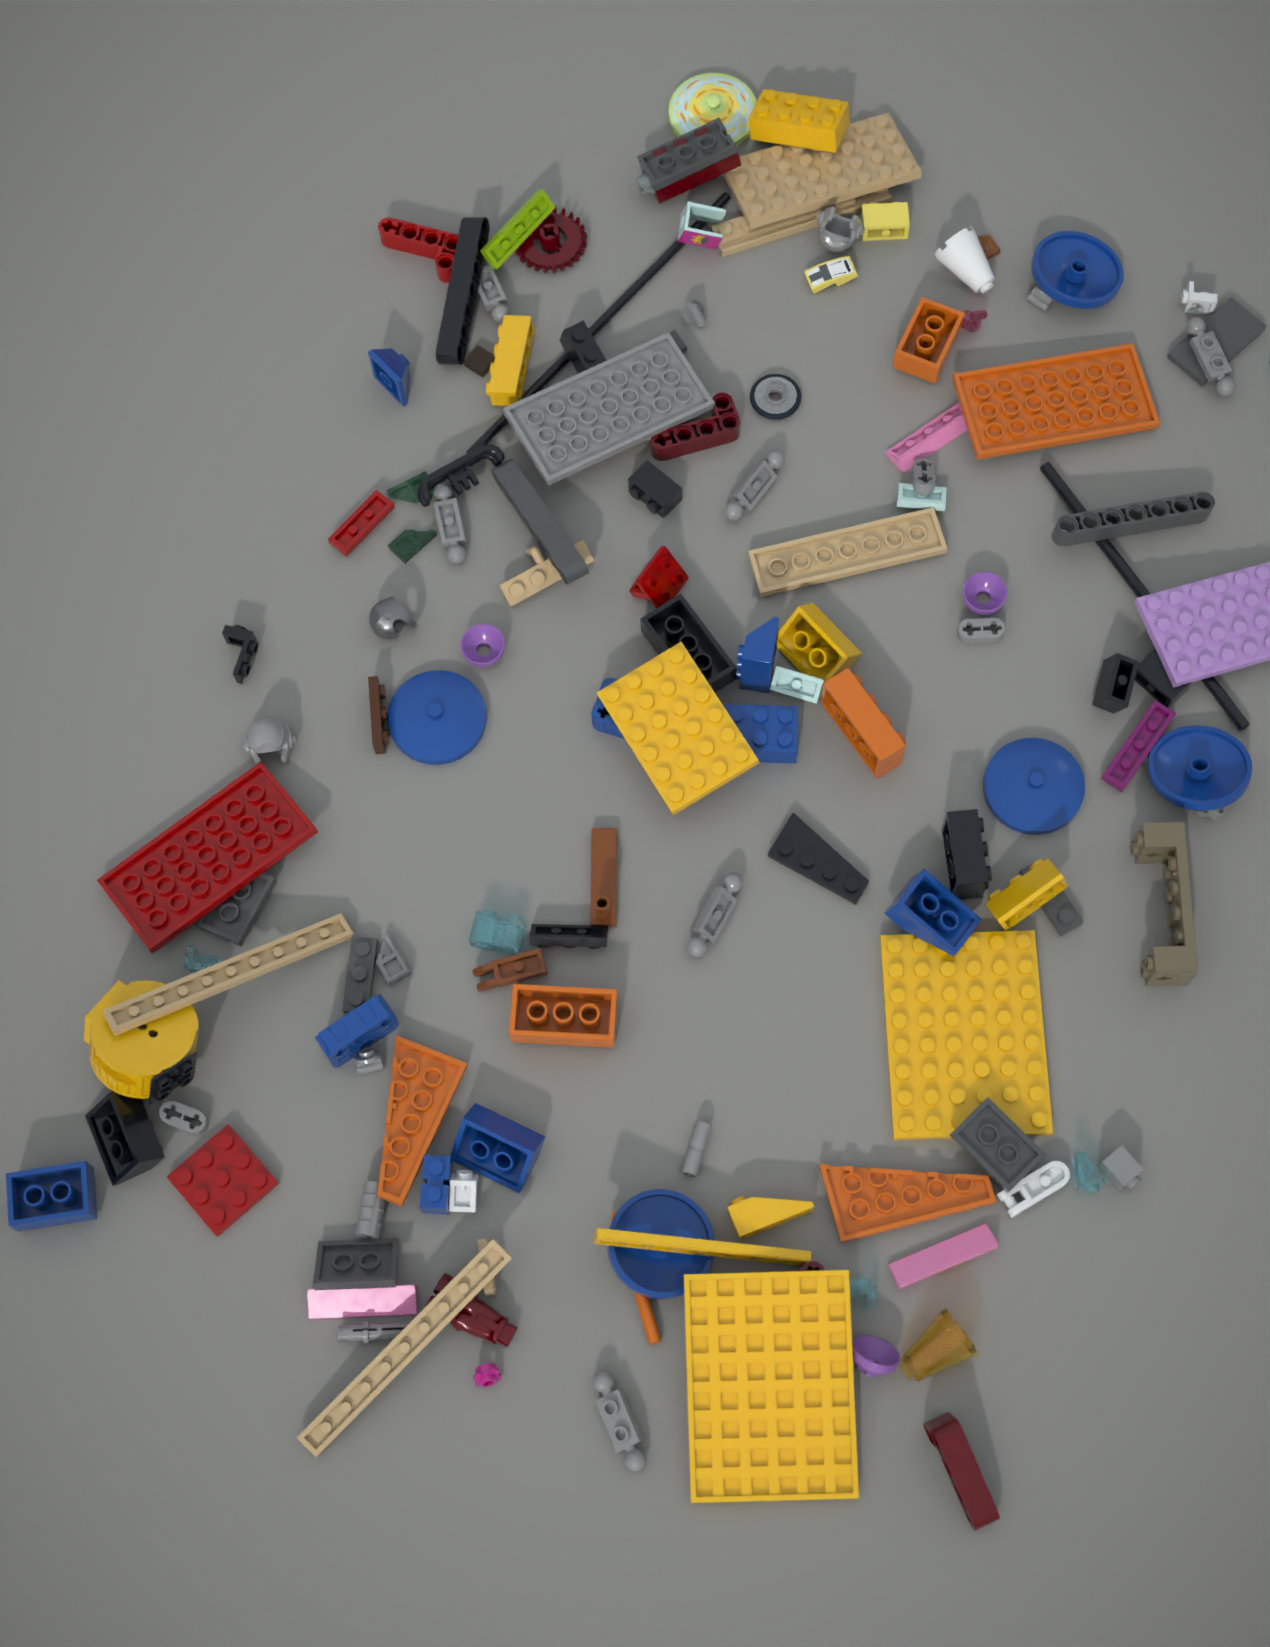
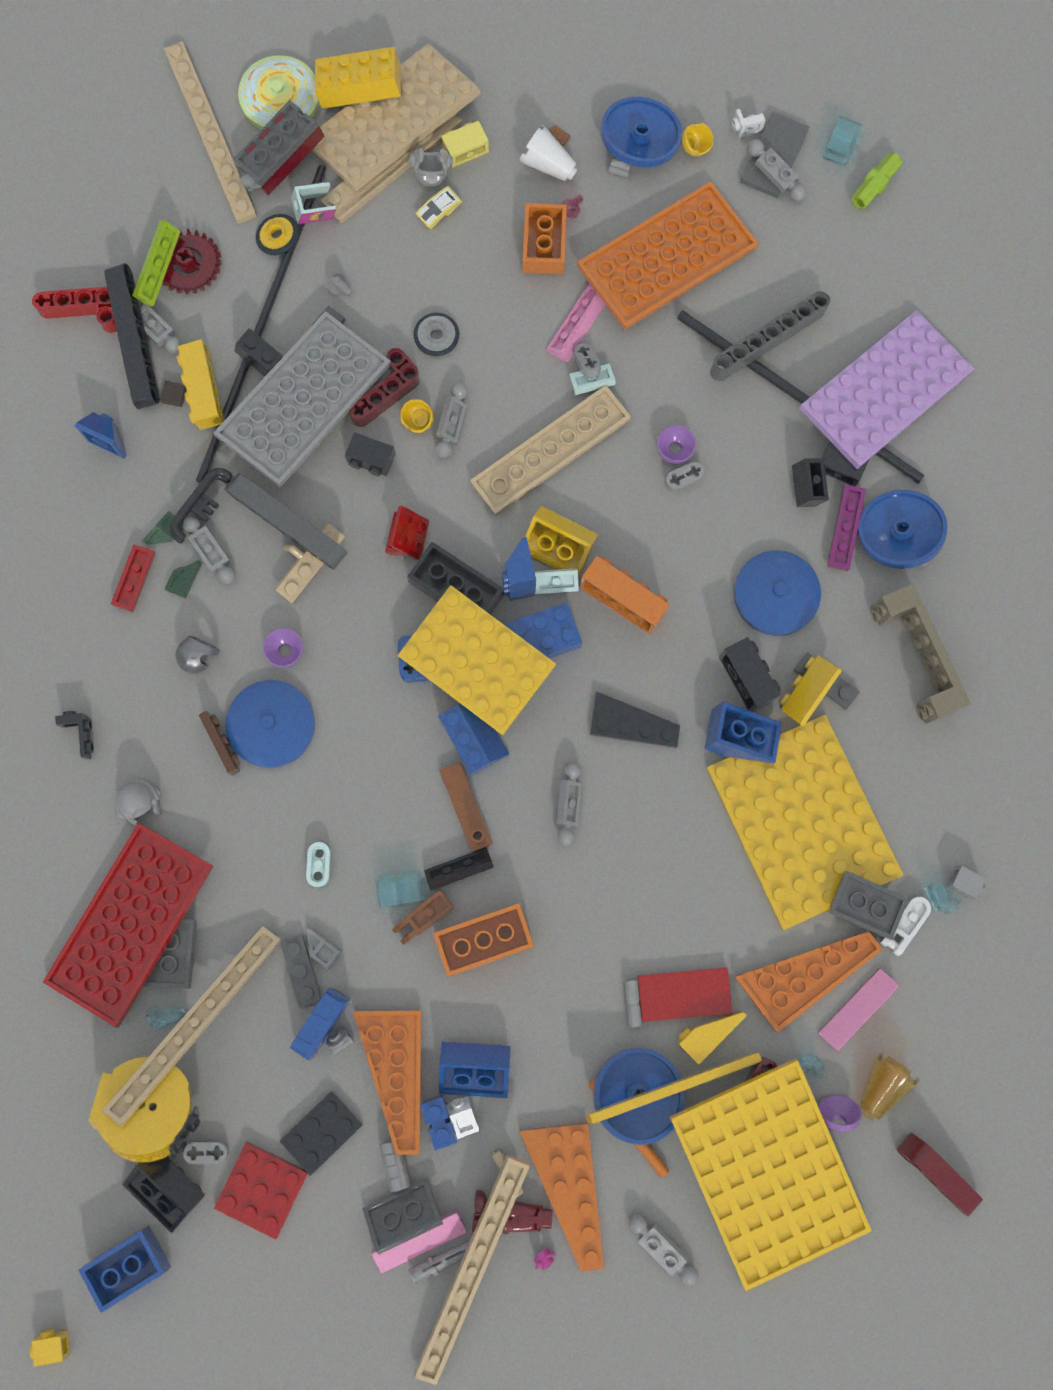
camera: 30 degrees left, 10 degrees up
none -> tan plate [164,41,257,224]
none -> wheel [256,214,299,255]
none -> black plate [279,1091,362,1176]
none -> light aqua plate [306,842,331,887]
none -> yellow hair [400,399,434,433]
none -> blue slope [438,704,509,776]
none -> orange wing [519,1123,604,1271]
none -> red tile [637,967,733,1022]
none -> yellow hair [681,123,714,156]

